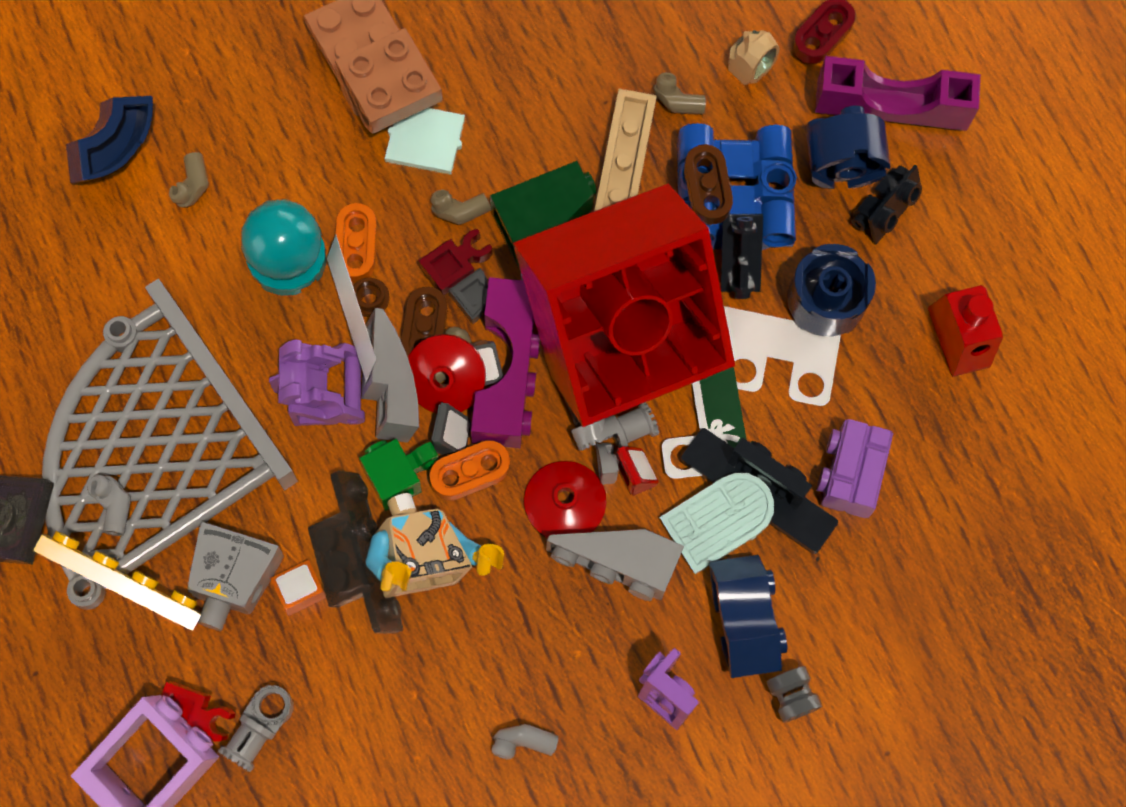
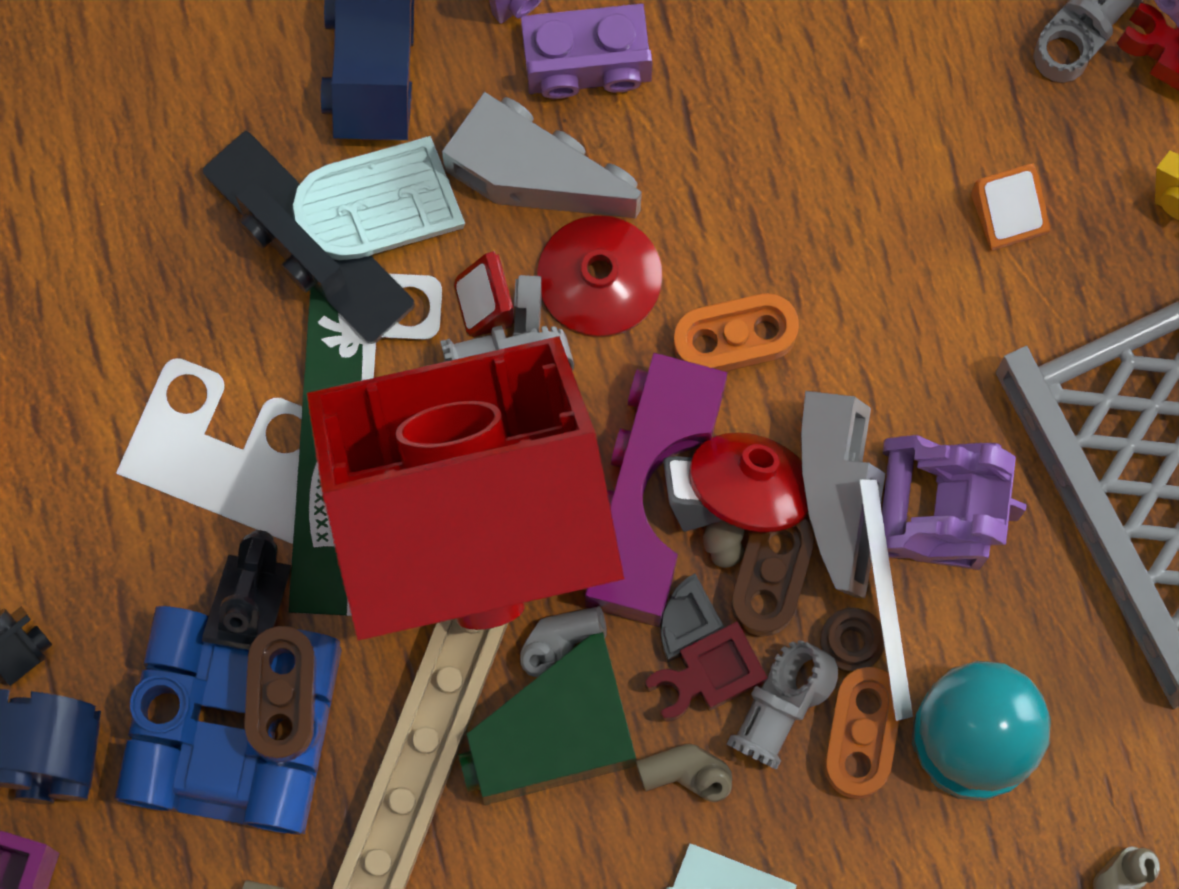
camera: 165 degrees left, 5 degrees up
light grey torso [188,522,284,631] -> none
clear smoke bracket [308,470,403,634] -> none
green brick [359,439,439,511] -> none
torso [365,493,504,598] -> none
slope [432,402,471,455] -> none
dark blue brick [787,244,876,337] -> none
medium lavender brick [817,419,893,518] -> none
none -> medium lavender bracket [521,3,652,99]
none -> light grey connector [727,640,838,769]

